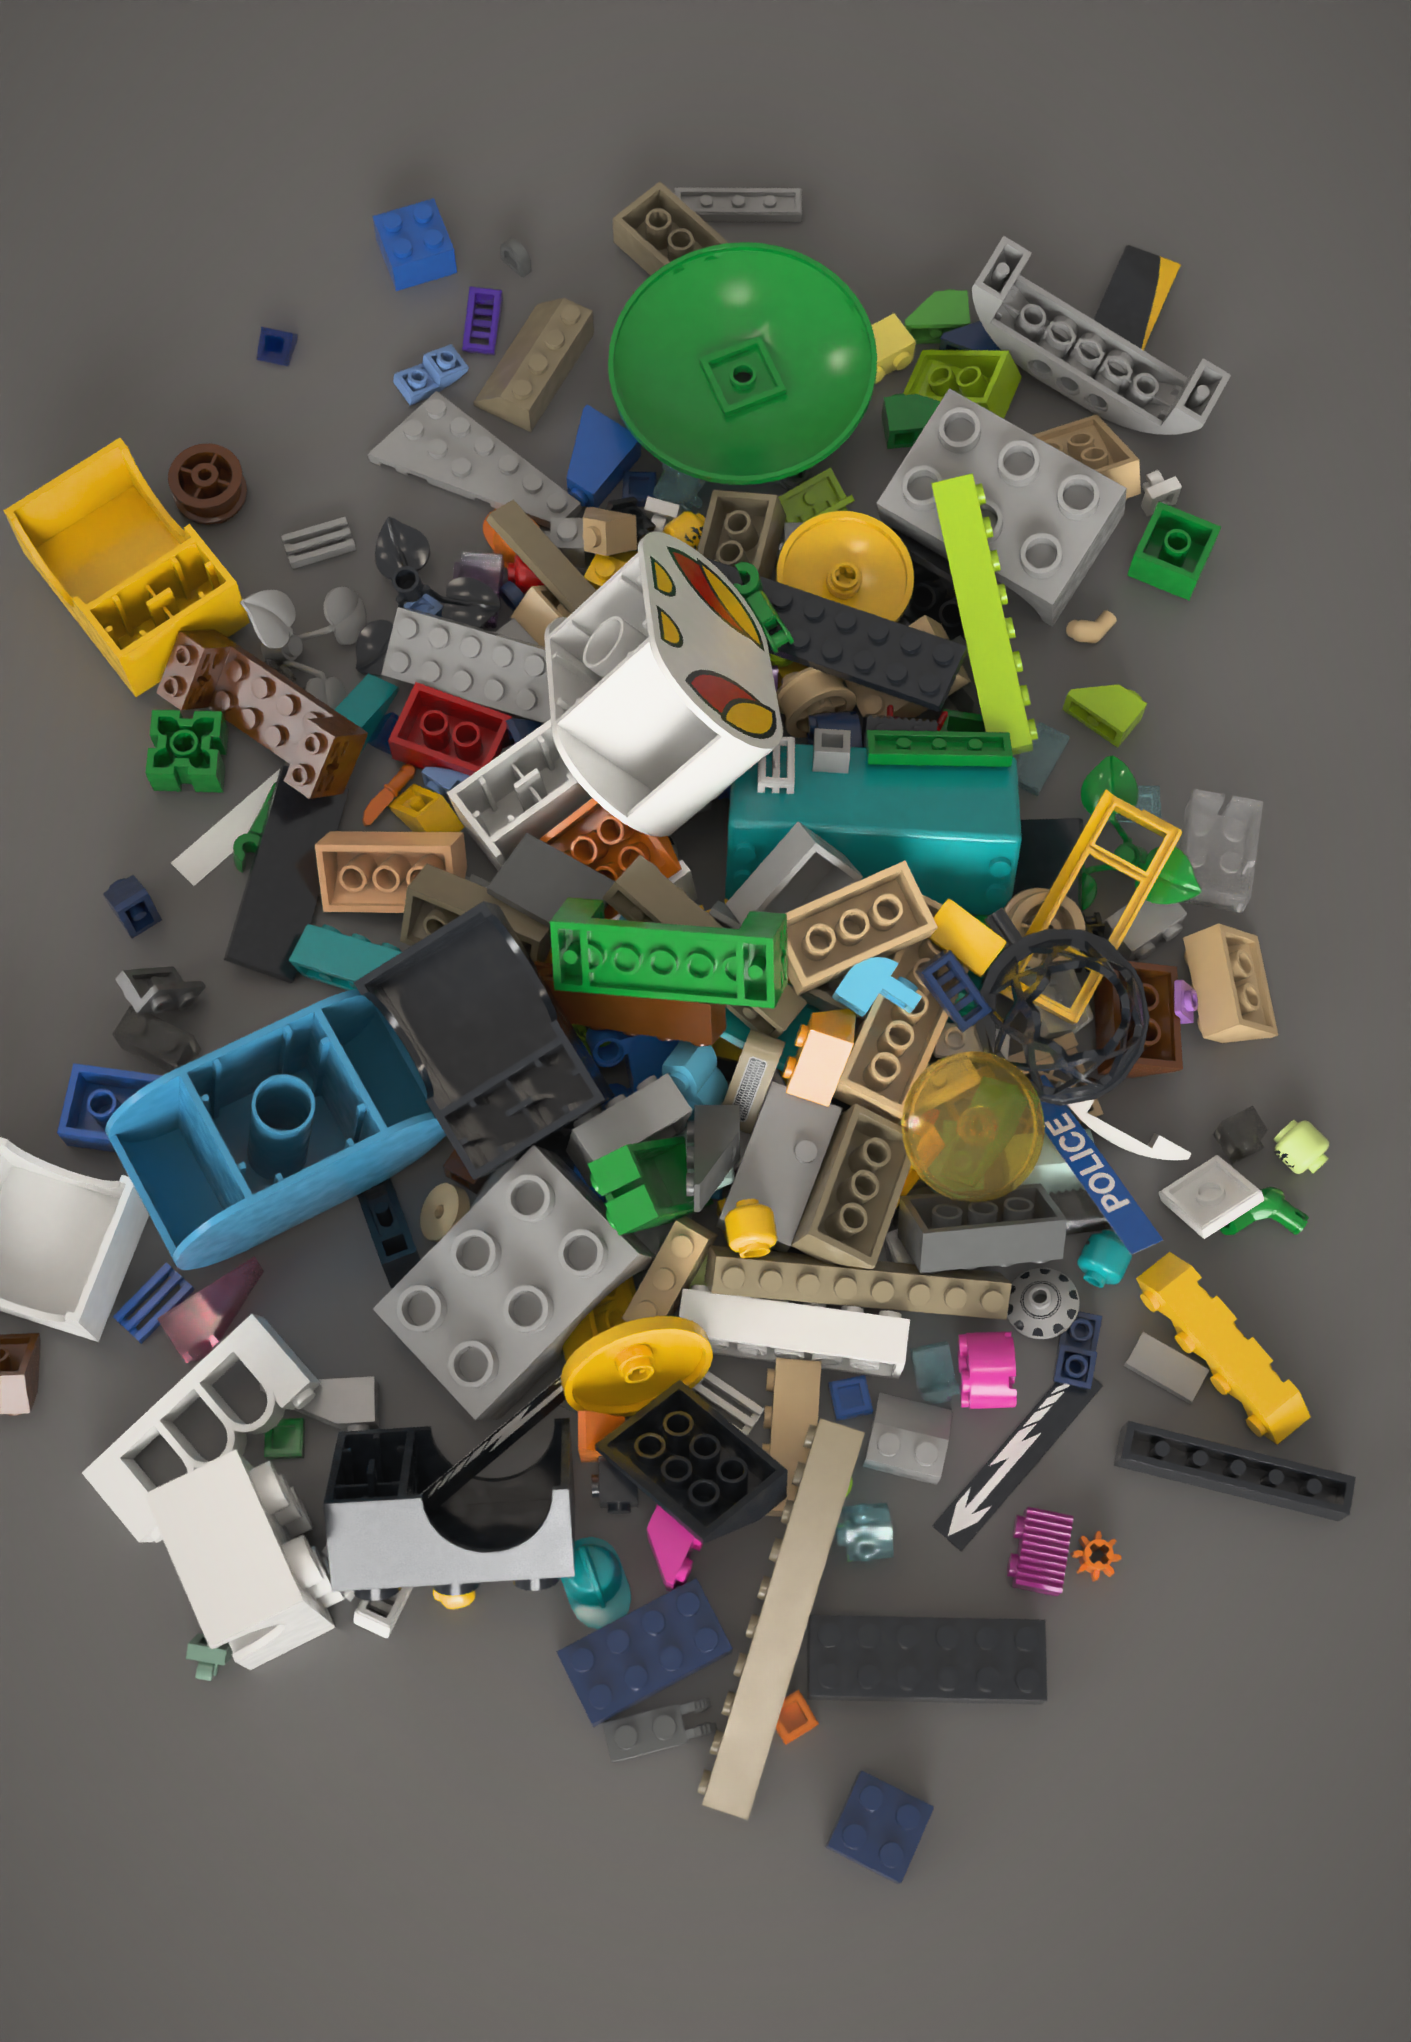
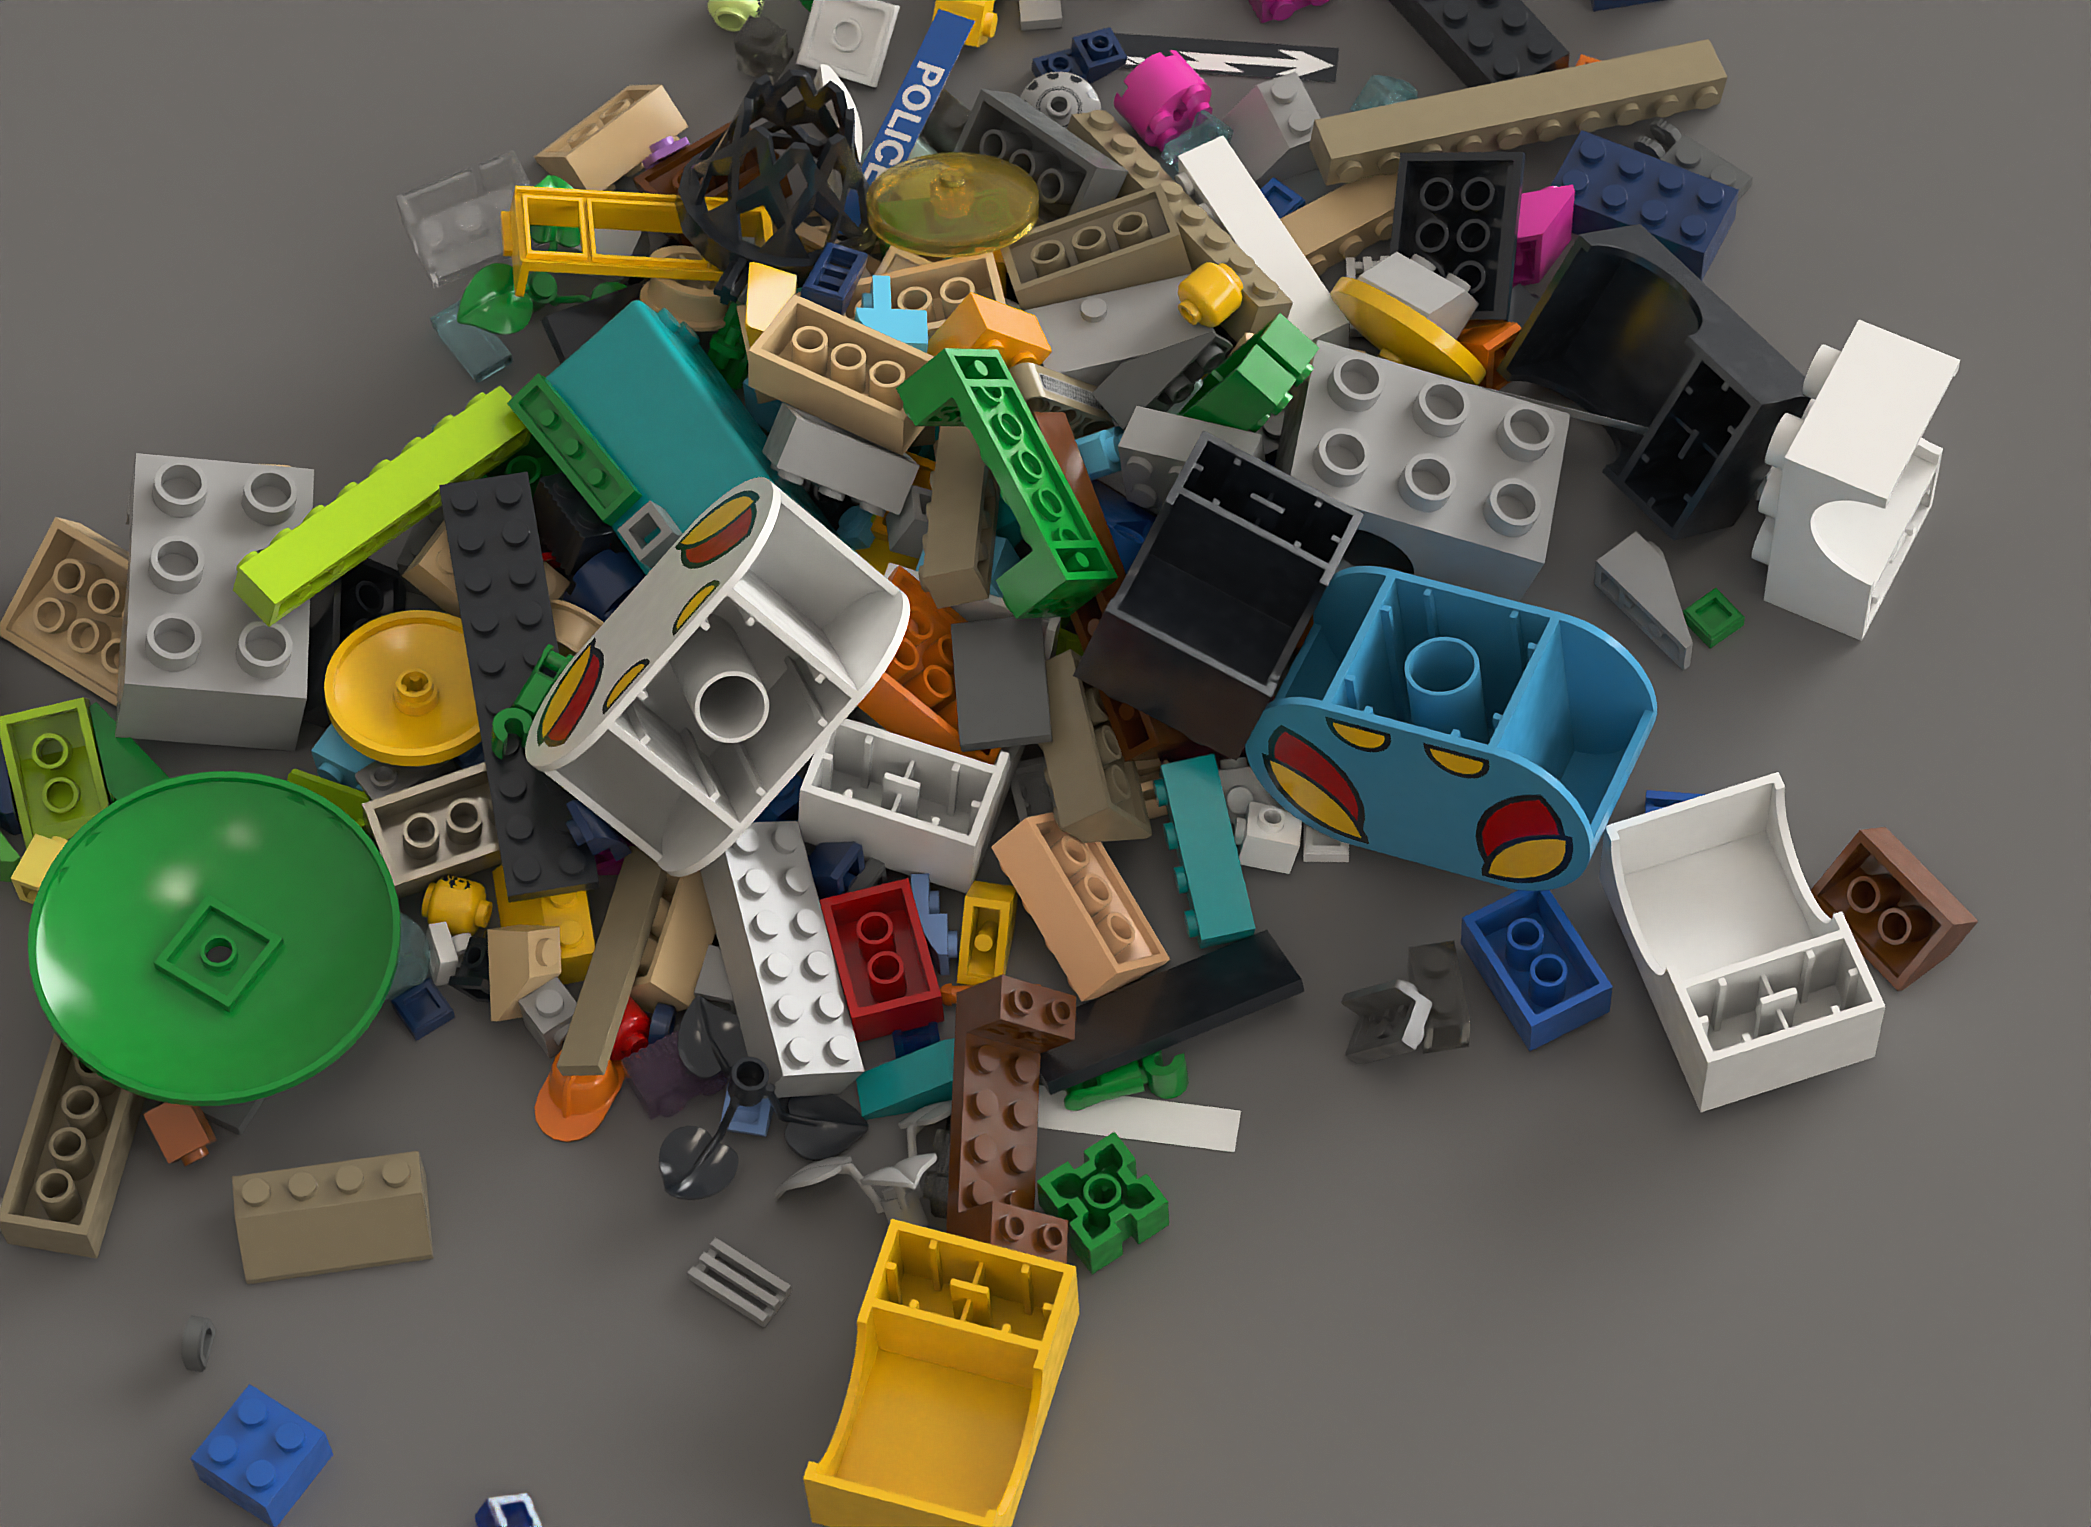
camera: 120 degrees left, 10 degrees down
white fence [82,1314,321,1543] -> none
dark blue slope [103,875,162,939] -> none
clear pink slope [157,1256,264,1363] -> none
reddish brown wheel [168,443,247,524] -> none
sand green tile [186,1633,233,1681] -> none
light grey wing [368,391,582,528] -> none
medium blue slope [393,344,469,406] -> none
dark purple slope [462,286,503,355] -> none
blue slope [566,404,641,508] -> none
lime slope [1062,684,1147,748] -> none
teal head [1077,1230,1133,1288] -> none
green brick [1127,502,1221,601] -> none
white tile [1141,470,1182,516] -> none
none -> light grey slope [1357,252,1479,340]

